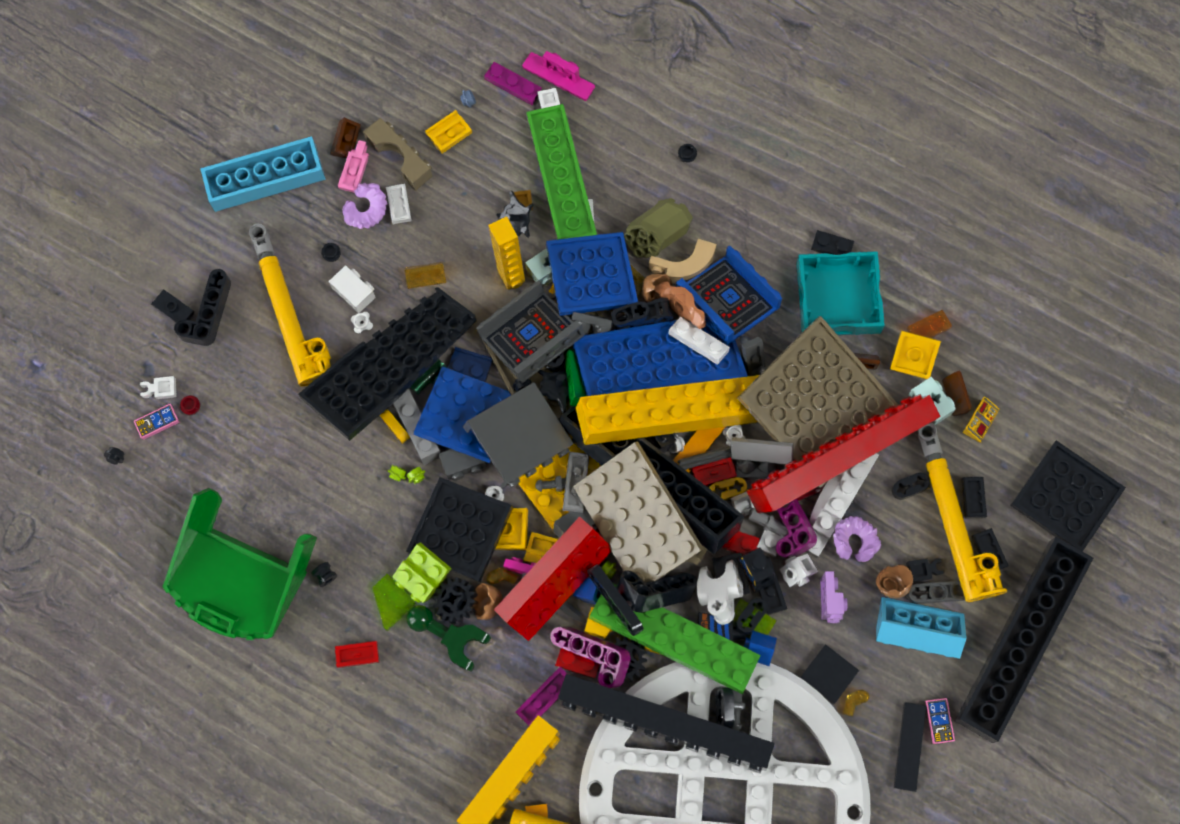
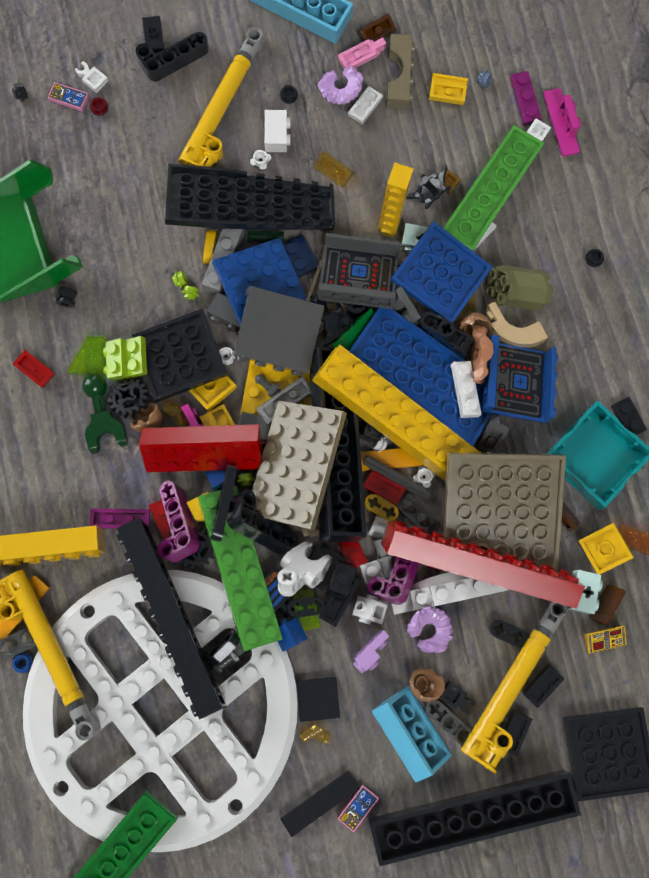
camera: 35 degrees right, 5 degrees up
light grey tile [731,438,793,464] -> none

